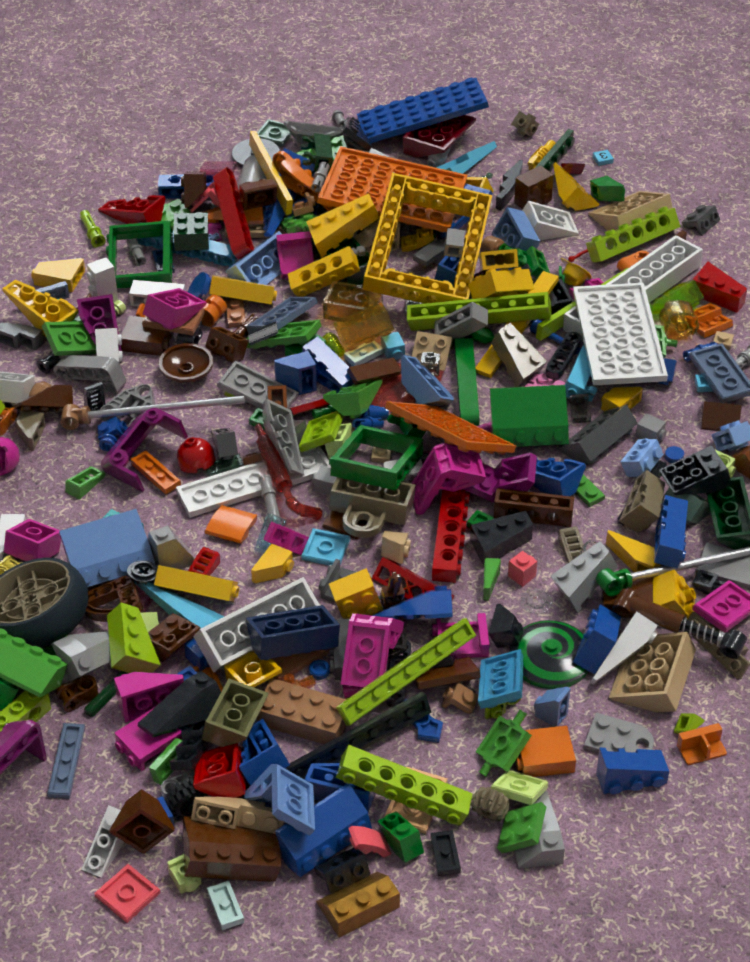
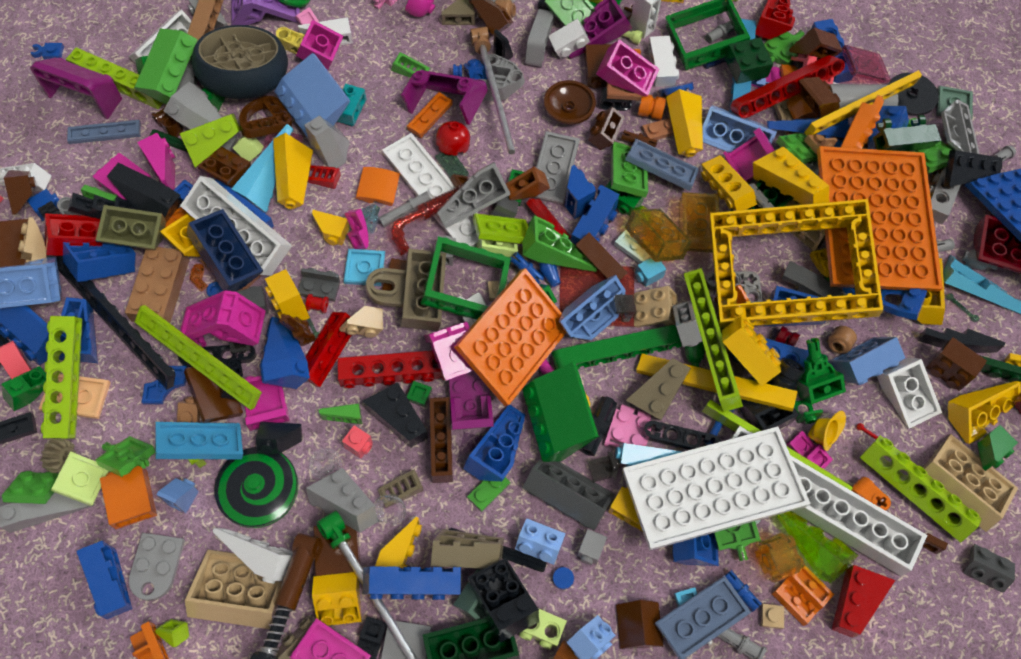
camera: 75 degrees right, 20 degrees up
black gear [127,561,158,585] -> none
dark grey slope [211,428,238,460] -> none
sticker [248,321,278,345] -> none
light grey pin [311,162,330,192] -> none
light grey brick [444,228,465,258] -> none
yellow slope [479,249,519,272] -> none
blue wedge [573,605,621,675] -> none

